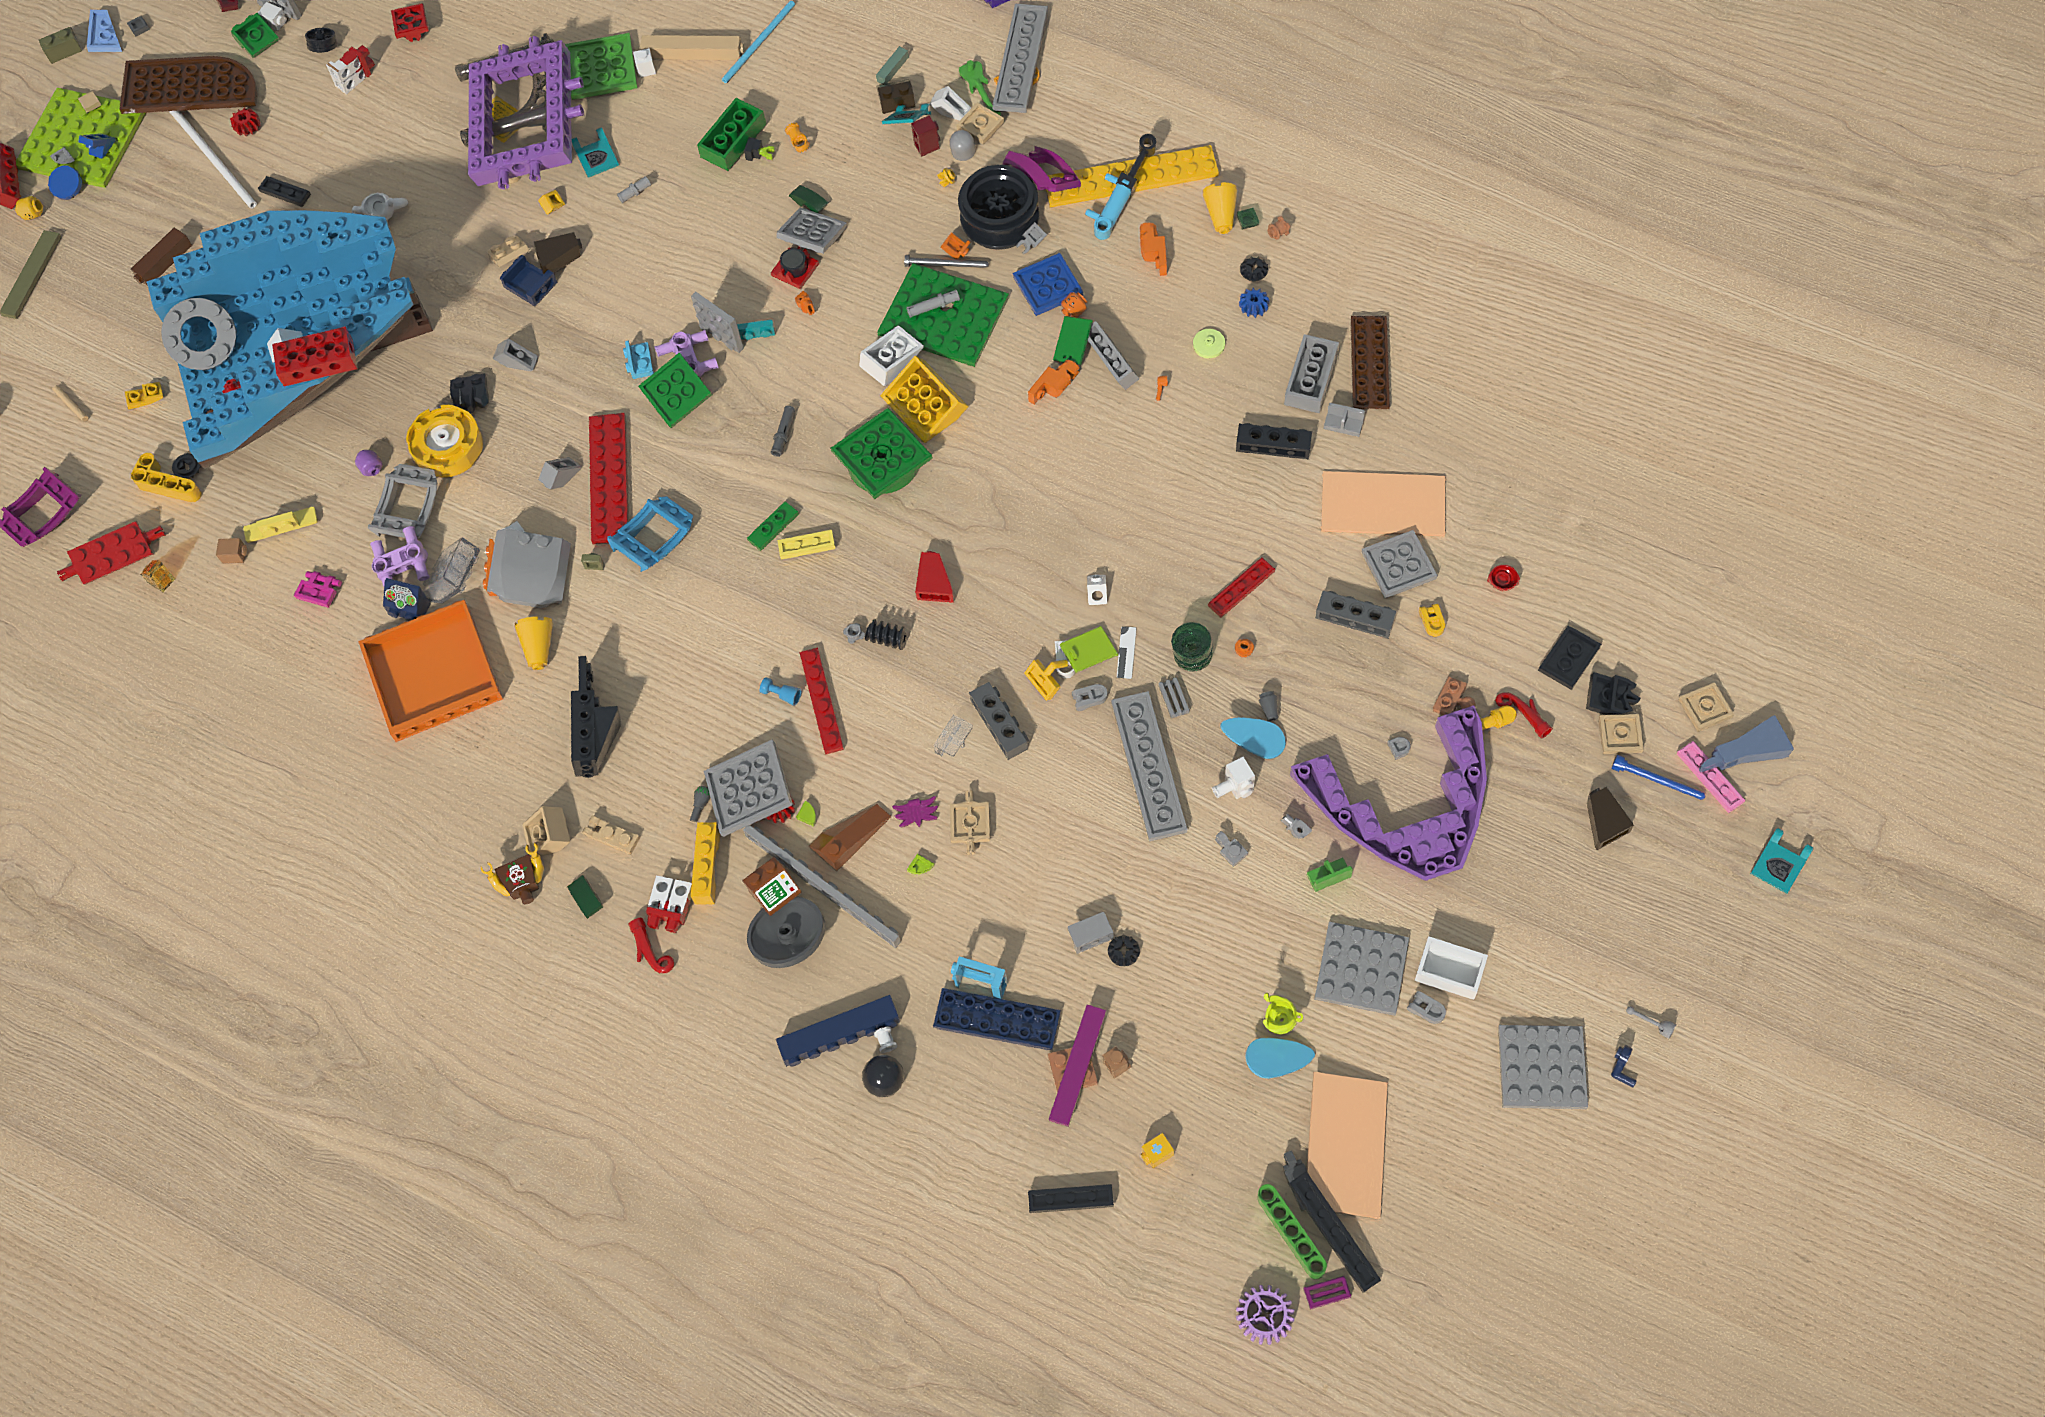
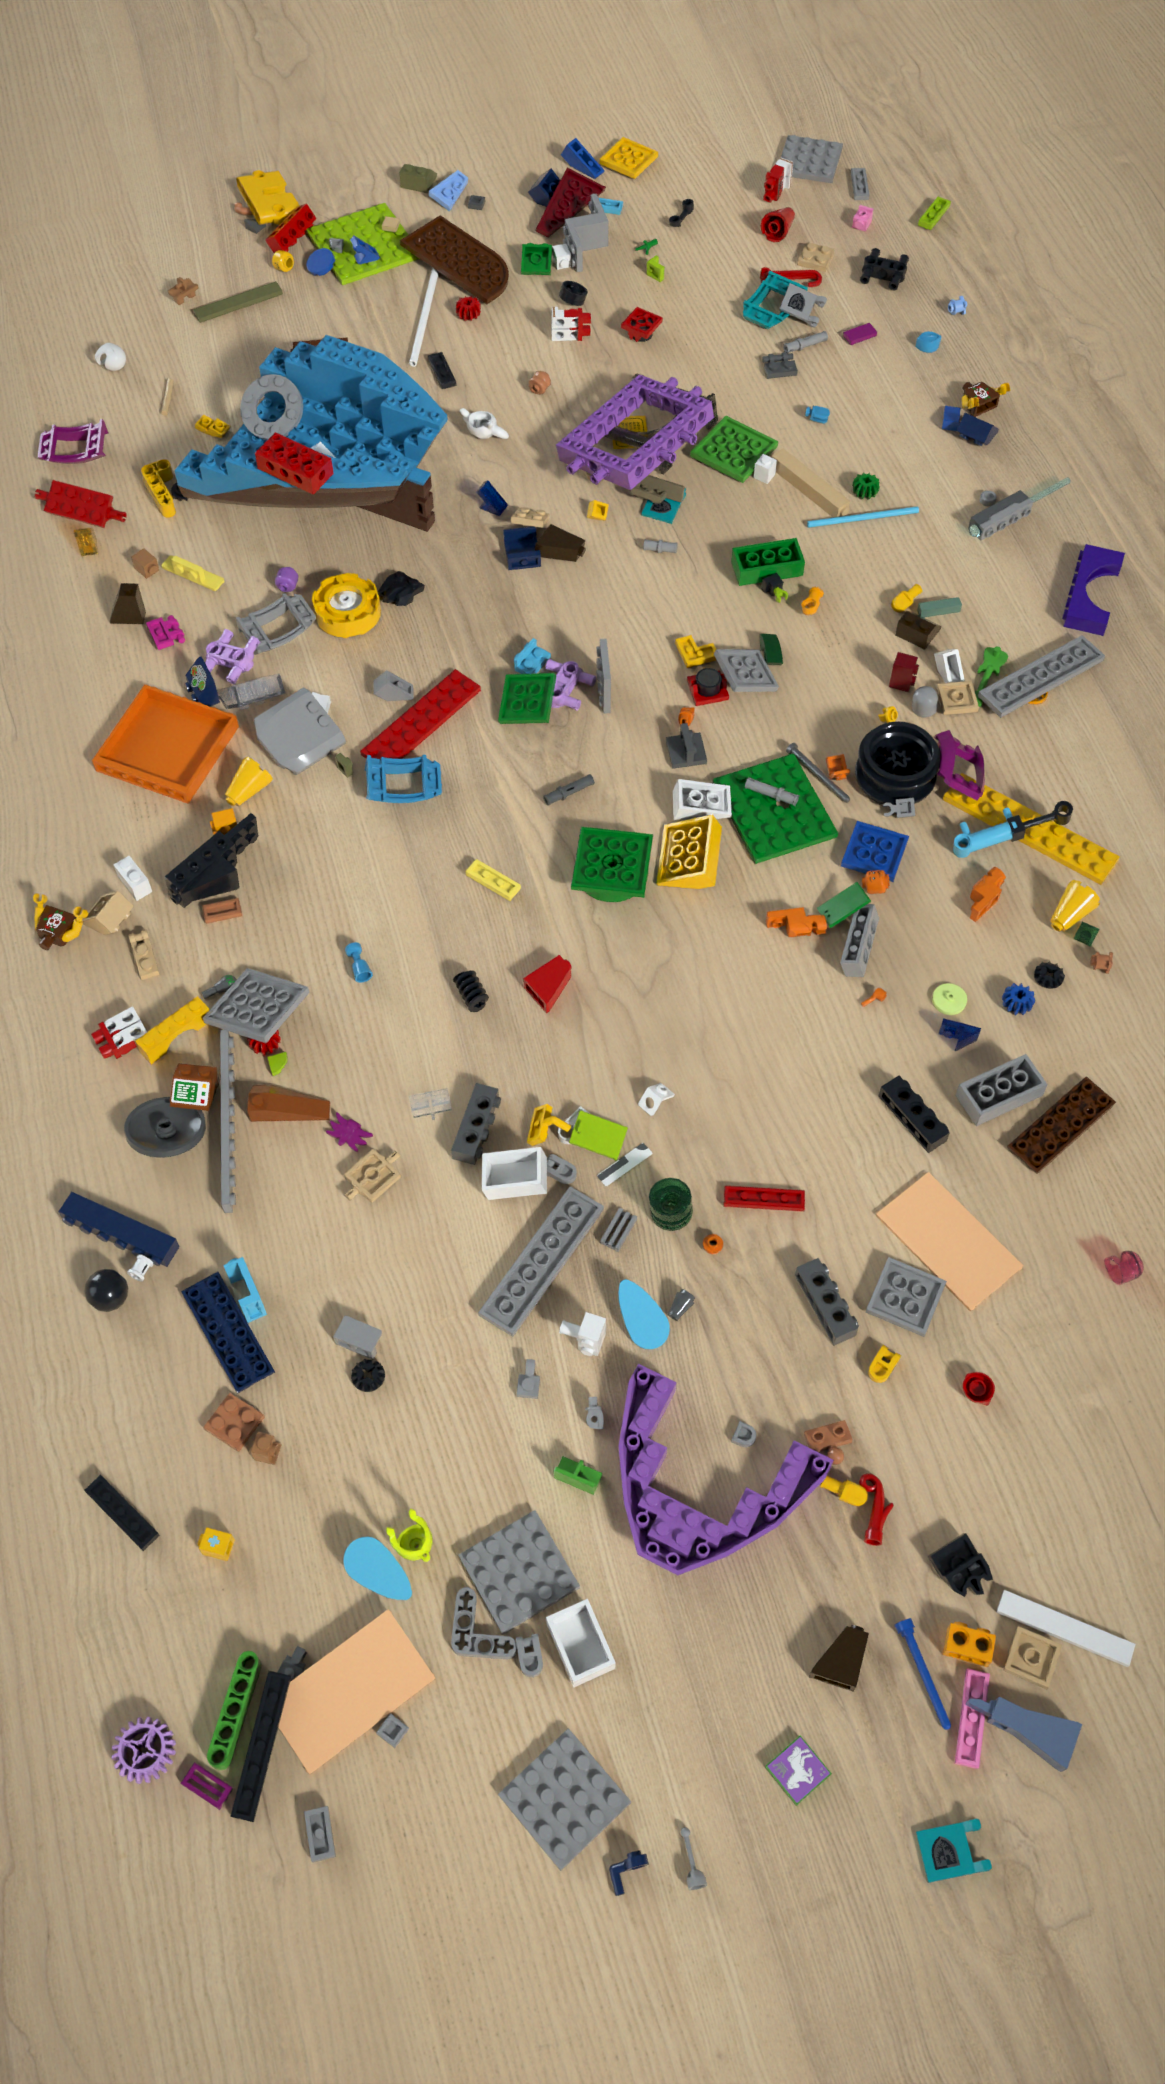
camera: 40 degrees right, 5 degrees down
light grey slope [493,338,538,372] -> none
dark green slope [567,875,603,919] -> none
red plant [628,917,674,973] -> none
teal plate [737,320,775,340] -> none
green plate [747,501,799,551] -> none
red plate [799,647,844,755] -> none
light grey plate [843,623,865,644] -> none
teal flag [882,104,931,124] -> none
lime tile [907,854,934,874] -> none
magenta tile [1049,1005,1106,1127] -> none
light grey panel [1324,403,1365,437] -> none
black tile [1538,625,1602,690] -> none
tan plate [1598,714,1644,754] -> none
none -> dark brown slope [110,583,146,624]
none -> white brick [113,856,152,901]
none -> nougat tile [202,898,242,924]
none -> light orange brick [210,808,237,835]
none -> light grey plate [304,1806,336,1863]
none -> light grey tile [376,1713,409,1748]
none -> light grey beam [451,1587,517,1660]
none -> clear blue slope [476,480,508,516]
none -> white piece [482,1147,547,1200]
none -> nougat piece [529,371,551,395]
none -> dark tan bracket [631,475,685,503]
none -> dark grey bracket [666,723,707,769]
none -> yellow plate [675,635,716,668]
none -> tile [765,1735,832,1806]
none -> green gear [852,472,880,499]
none -> yellow arm [891,584,922,613]
none -> clear blue slope [939,1018,981,1051]
none -> light orange brick [942,1622,996,1667]
none -> white tile [996,1590,1136,1667]
none -> clear pink helmet [1104,1250,1144,1285]

